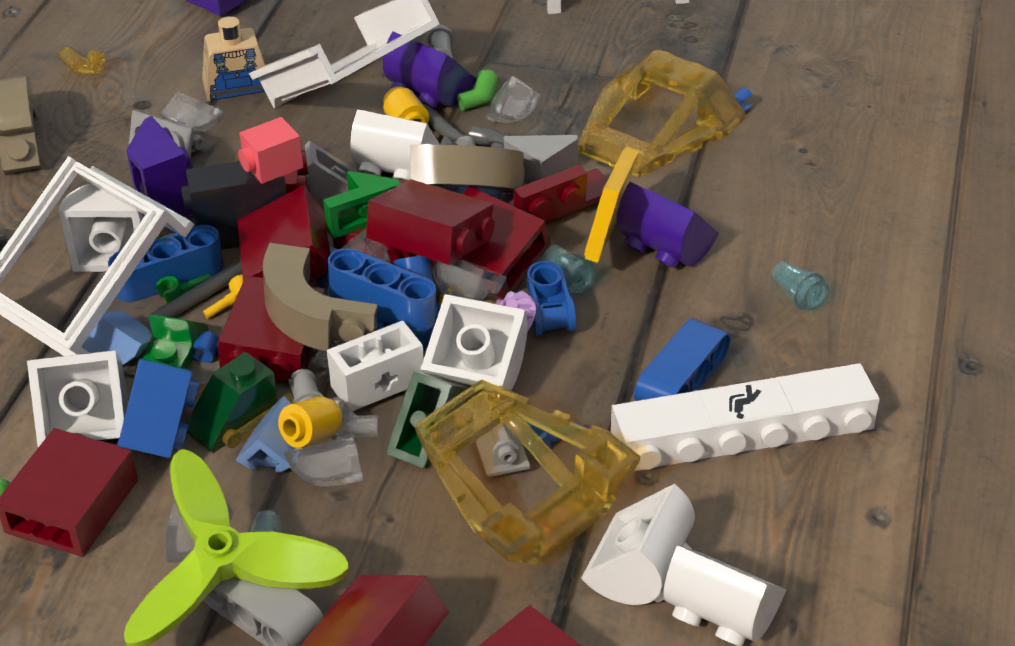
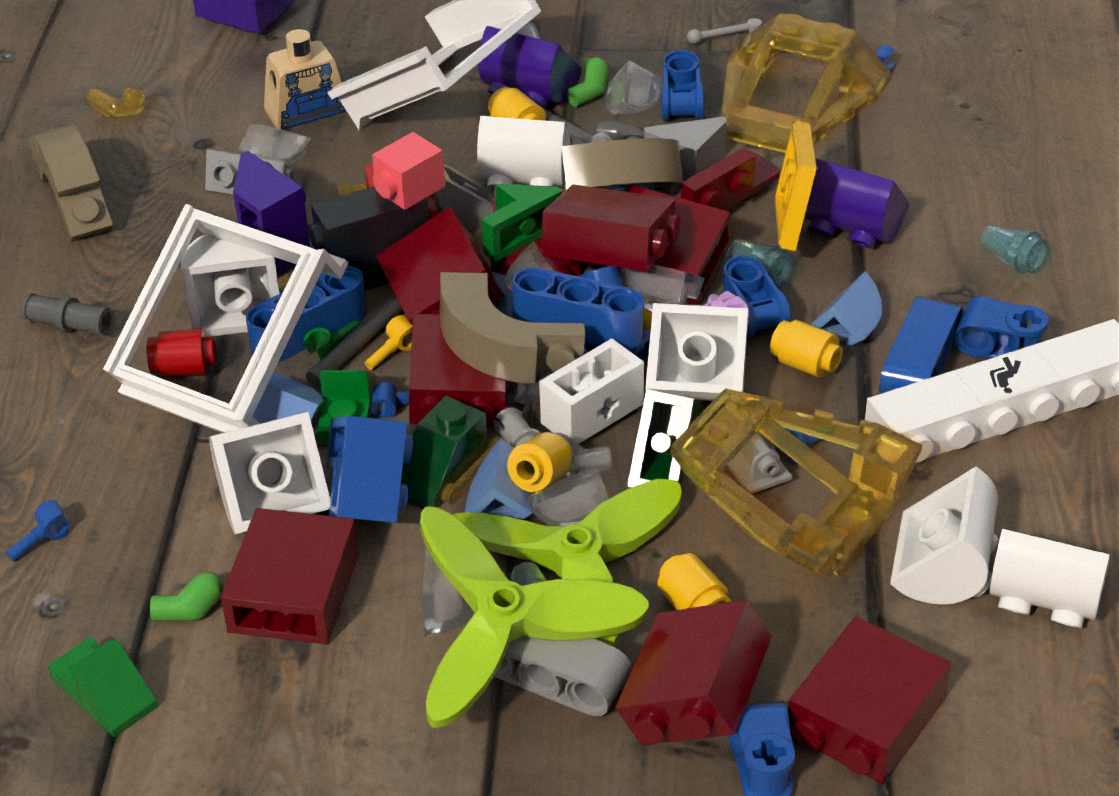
camera: 10 degrees left, 0 degrees up
none -> red brick [146,328,217,378]
none -> lime piece [453,479,682,648]
none -> yellow brick [657,553,731,610]
none -> blue piece [661,50,703,120]
none -> light grey hinge [687,18,762,44]
none -> yellow brick [770,320,843,378]
none -> medium blue brick [810,271,882,345]
none -> blue piece [953,296,1048,359]

